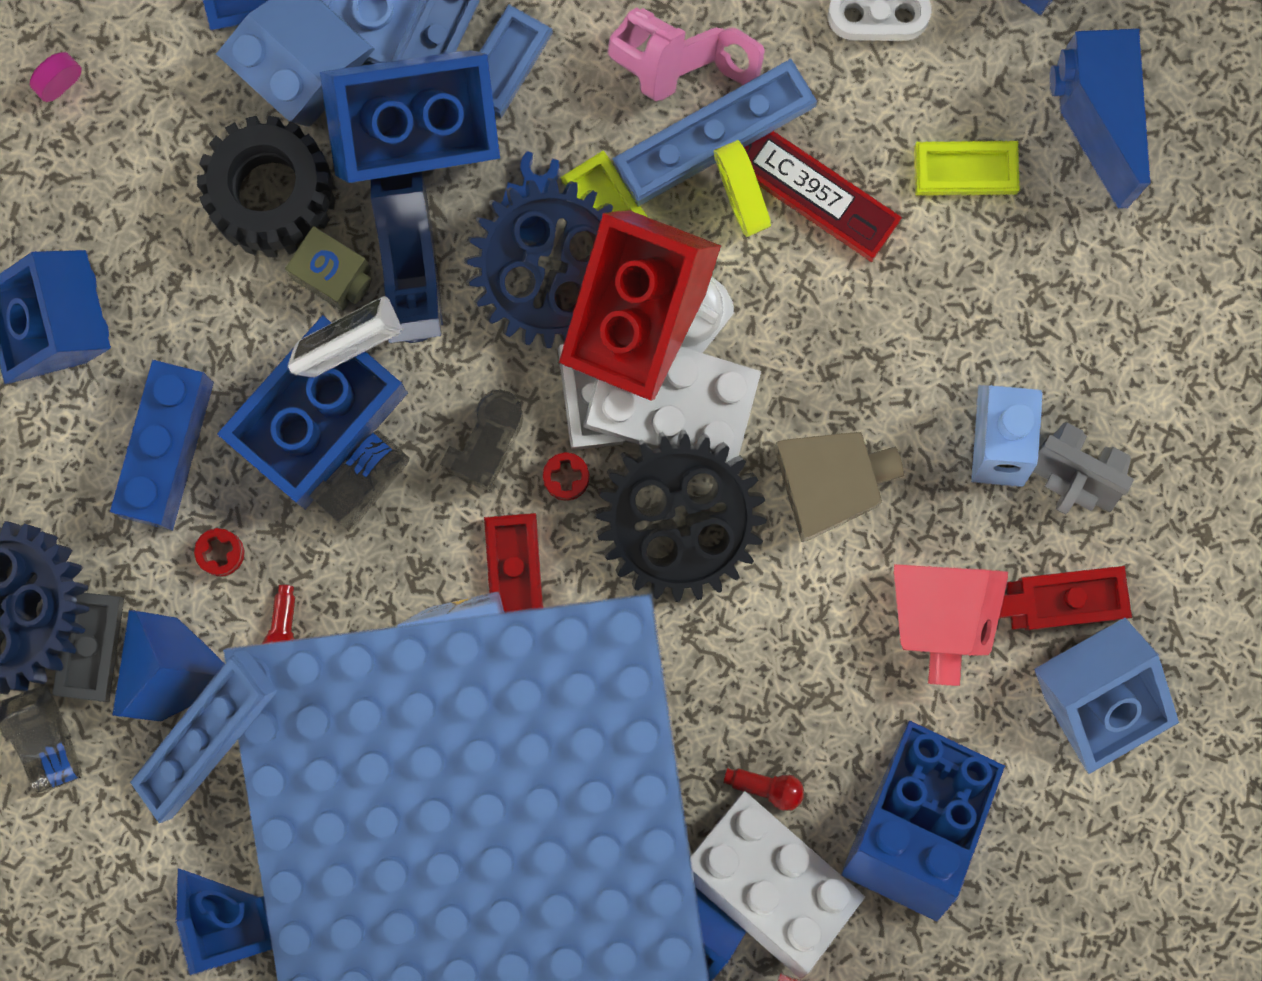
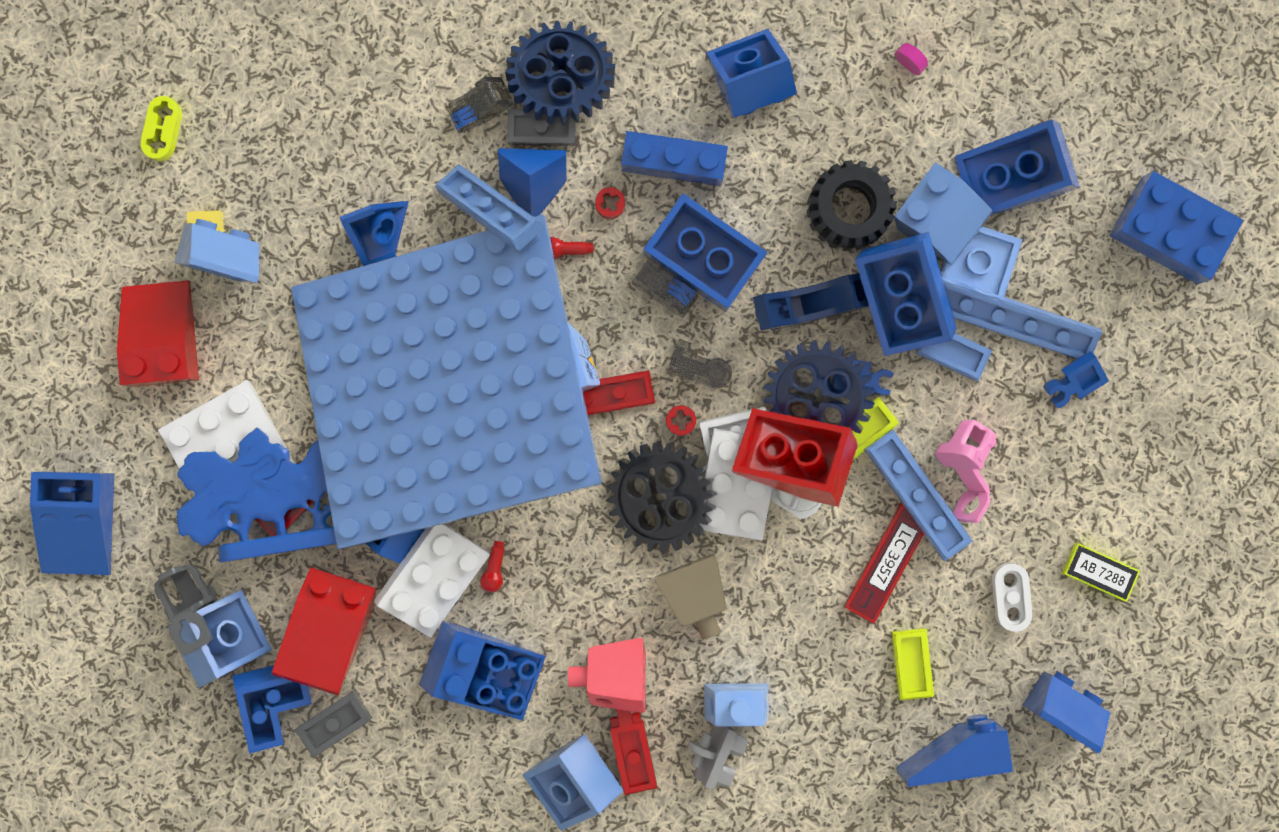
camera: 85 degrees right, 5 degrees up
olive brick [285,226,372,311] -> none
white slope [288,296,403,378] -> none
neon yellow beam [713,140,771,237] -> none

